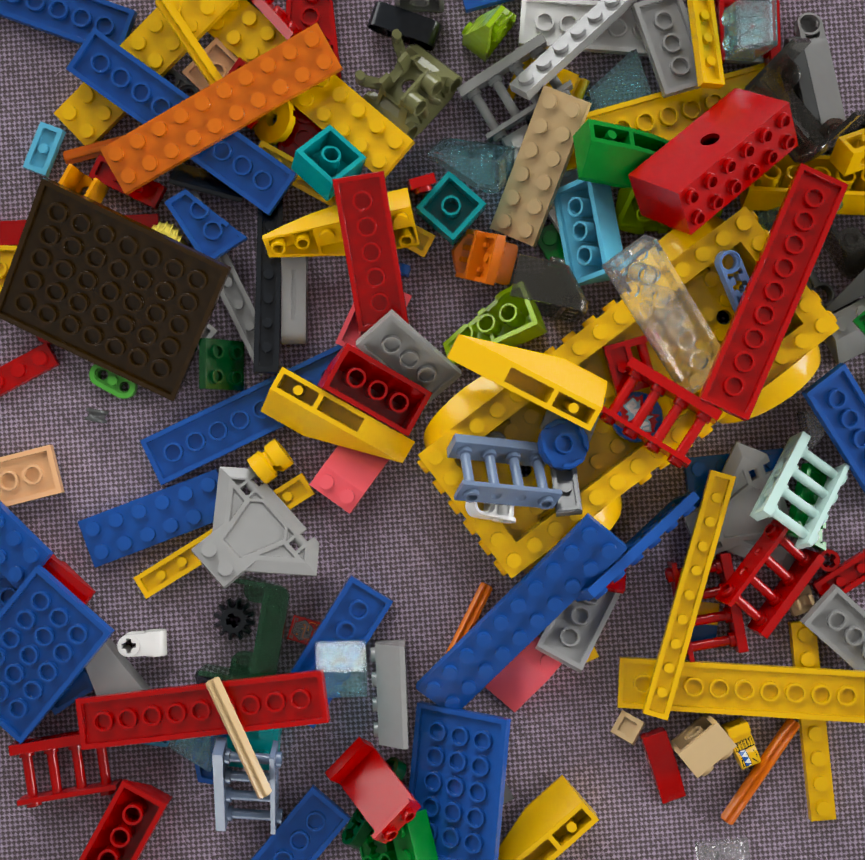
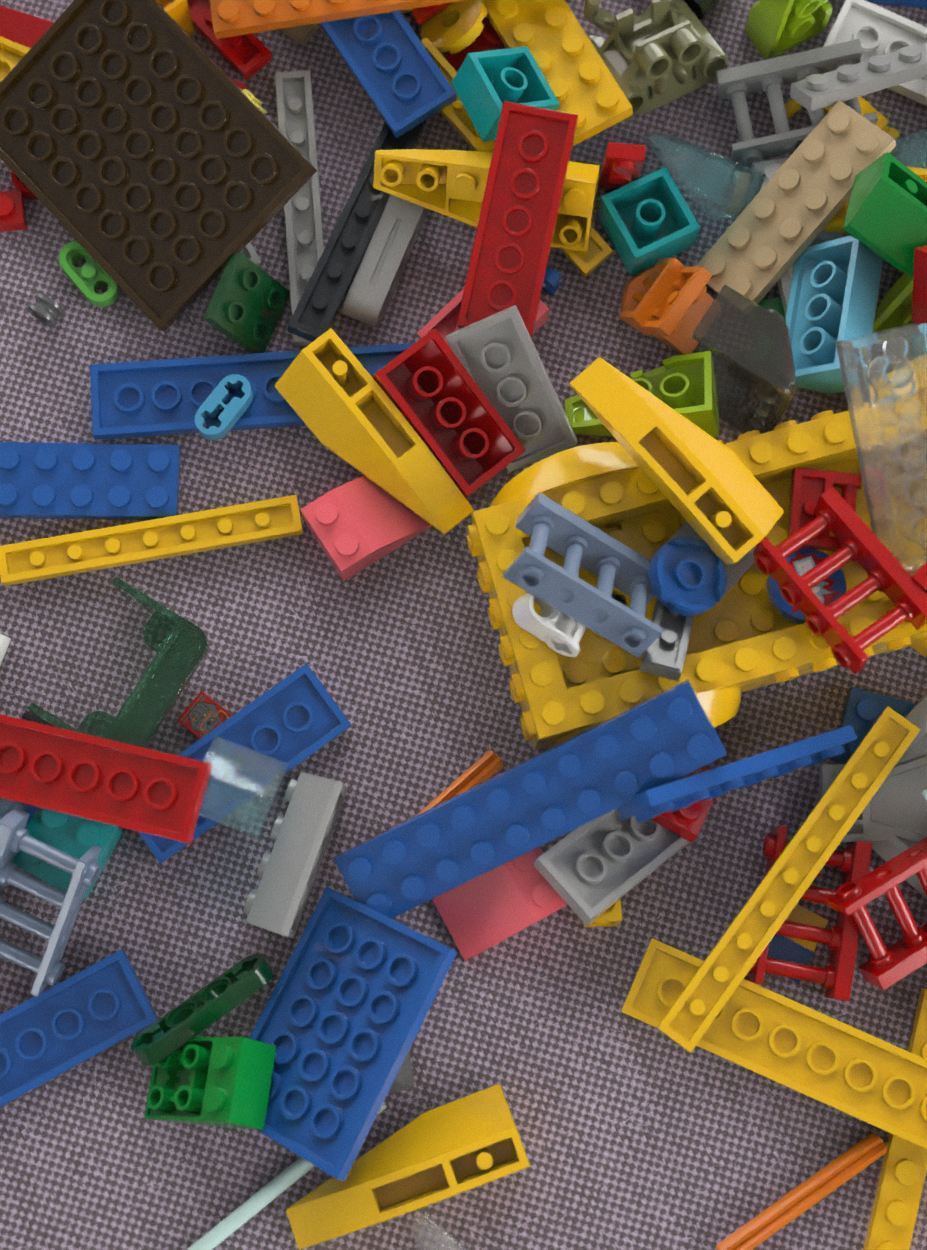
camera: 15 degrees right, 10 degrees down
blue wing [164,189,248,260] -> none
black slope [169,163,245,202] -> none
light grey plate [191,466,319,589] -> none
tan axle [206,677,272,799] -> none
black gear [214,598,256,640] -> none
yellow wheel [247,438,294,484] -> none
red panel [325,737,421,844] -> none
tan plate [610,710,645,746] -> none
red slope [639,727,686,804] -> none
tan brick [670,713,737,779] -> none
yellow leg [721,717,761,770] -> none
none -> dark azure beam [195,374,253,441]

